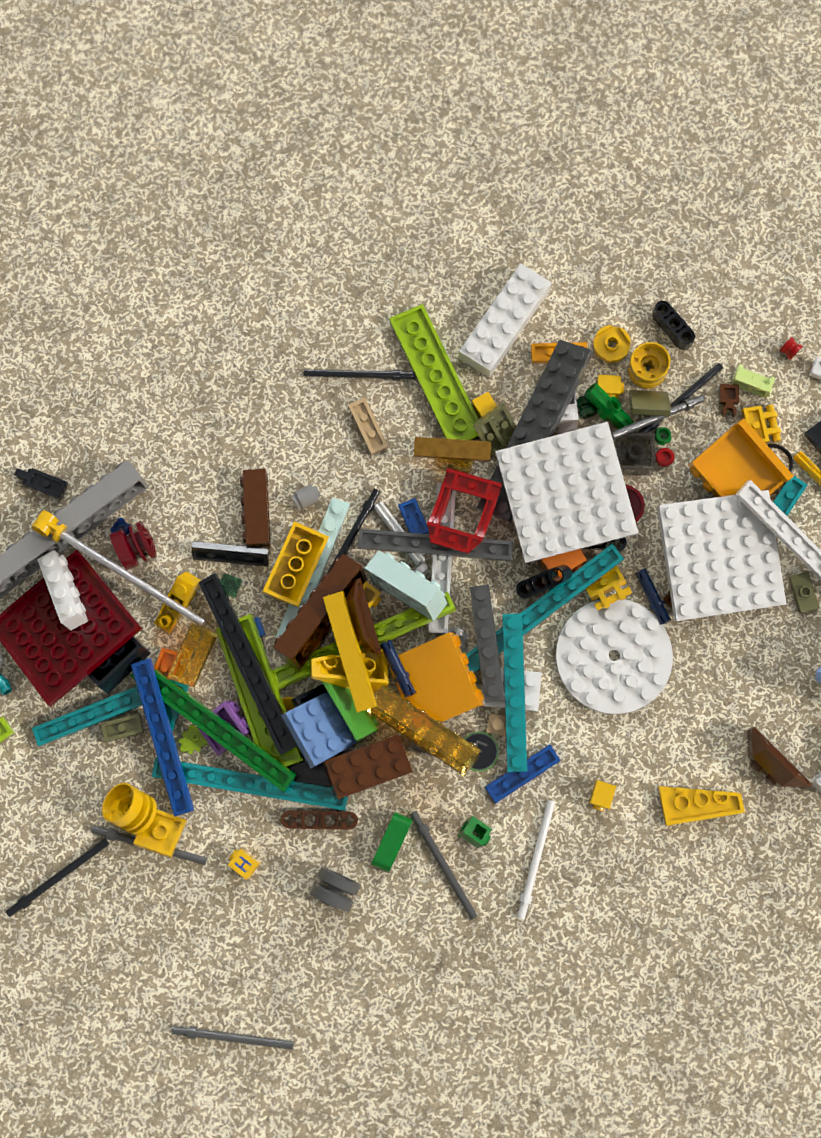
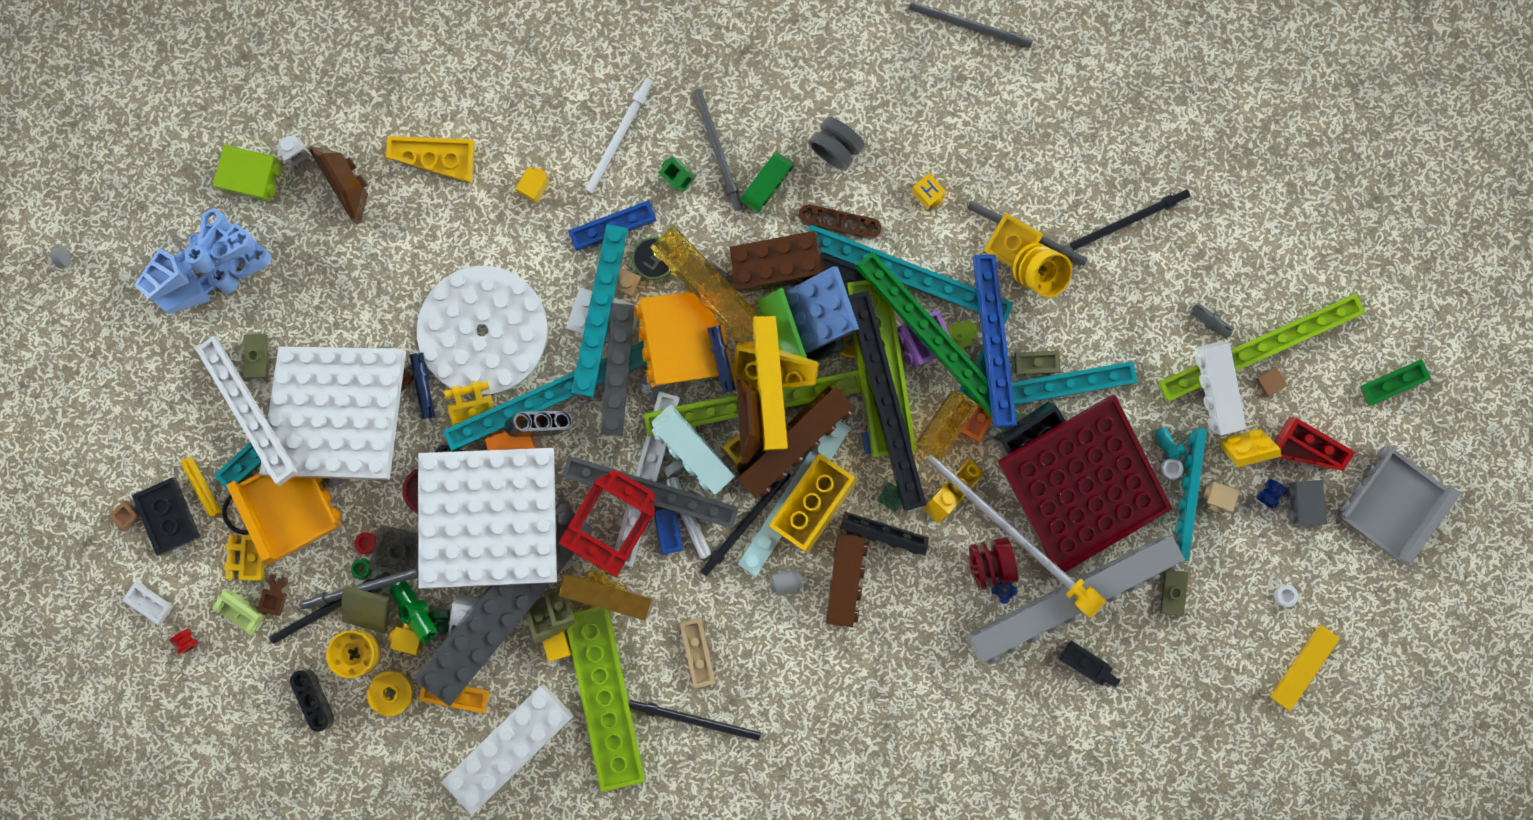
camera: 170 degrees left, 5 degrees up
white brick [37,550,88,630] -> none

